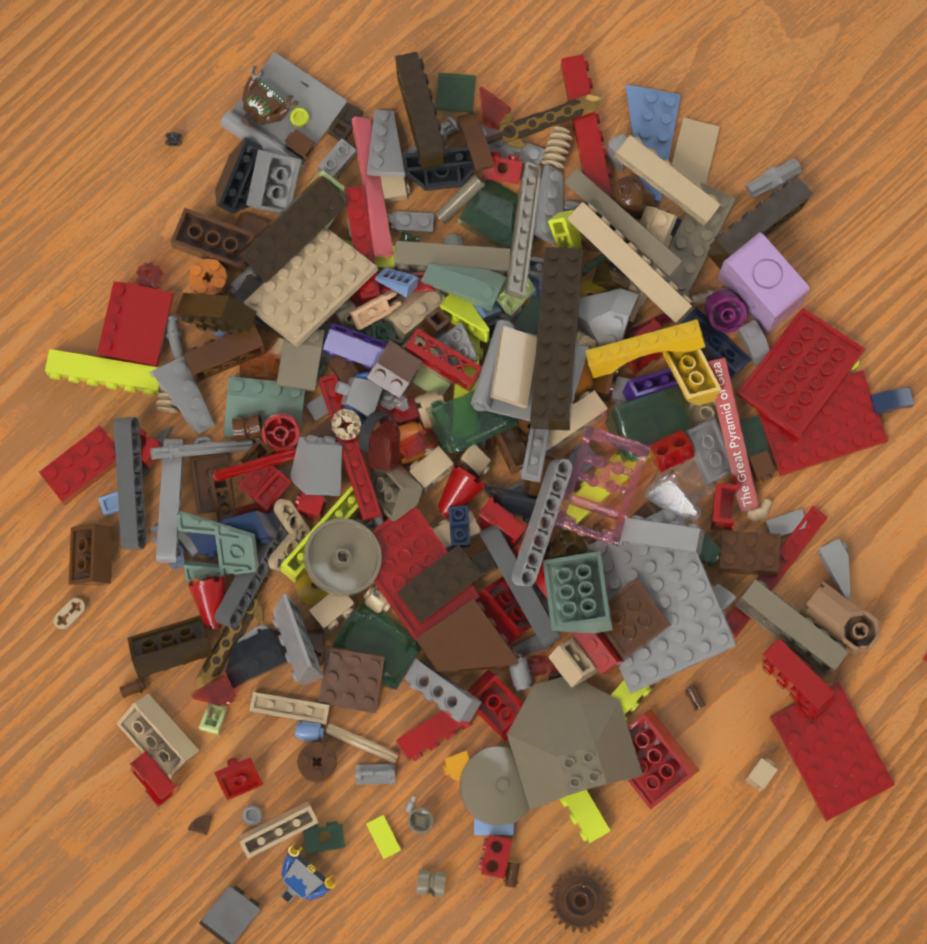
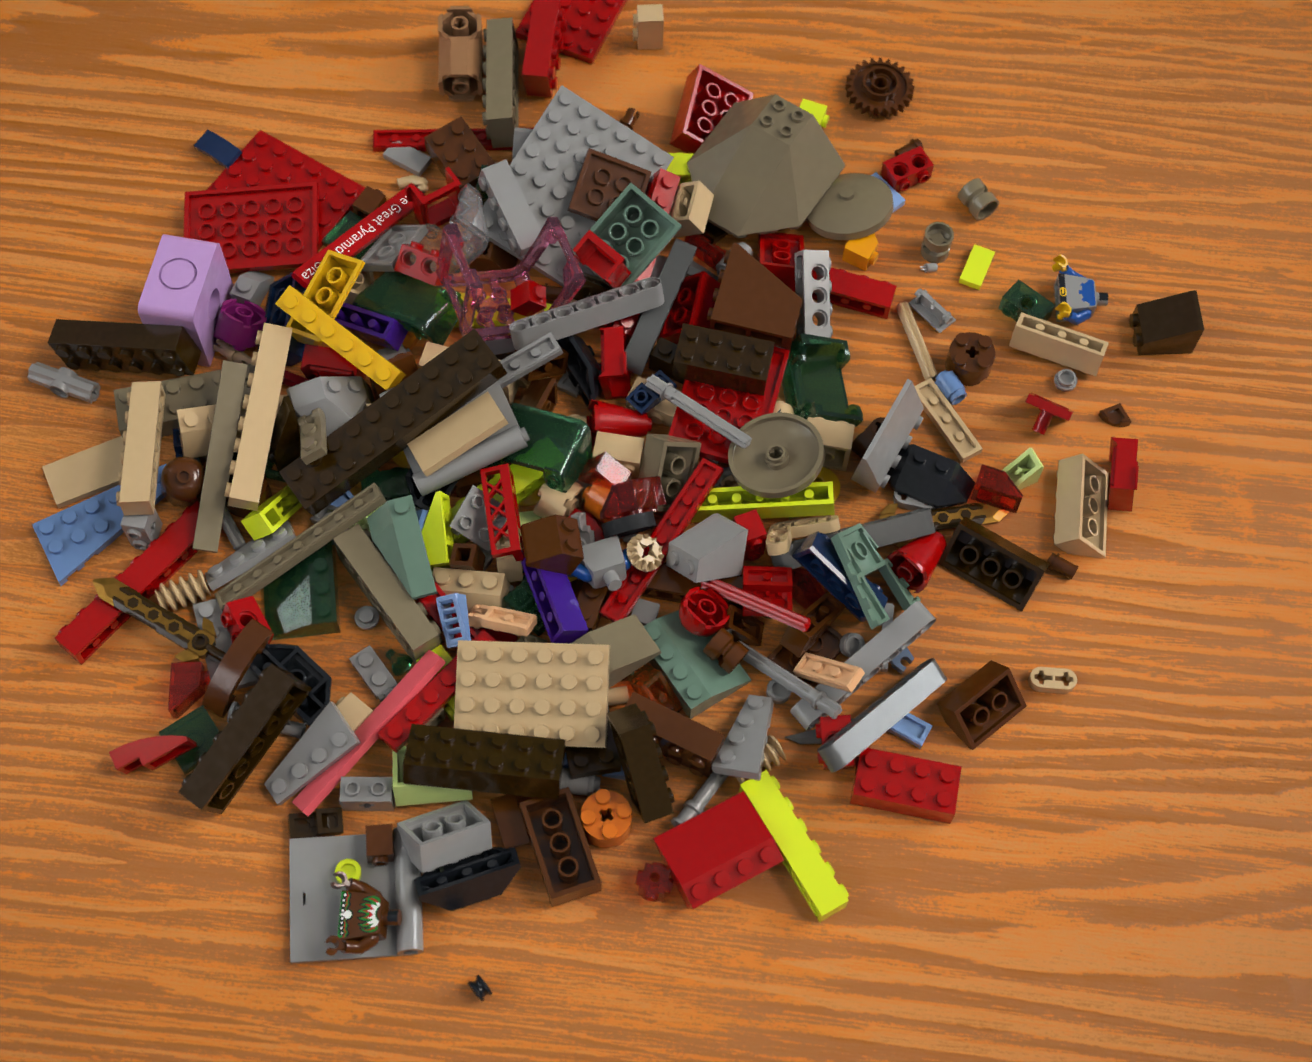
camera: 130 degrees left, 15 degrees down
reddish brown plate [318,646,385,713] -> none
dark tan piece [435,174,486,224] -> none
light grey slope [817,539,851,600] -> none
none -> red slope [109,735,197,774]
none -> dark tan plate [297,407,327,465]
none -> red brick [510,280,547,317]
none -> red piece [573,229,631,289]
none -> light grey axle [645,374,752,449]
none -> light nougat tile [793,652,865,693]
none -> light grey tile [839,633,865,657]

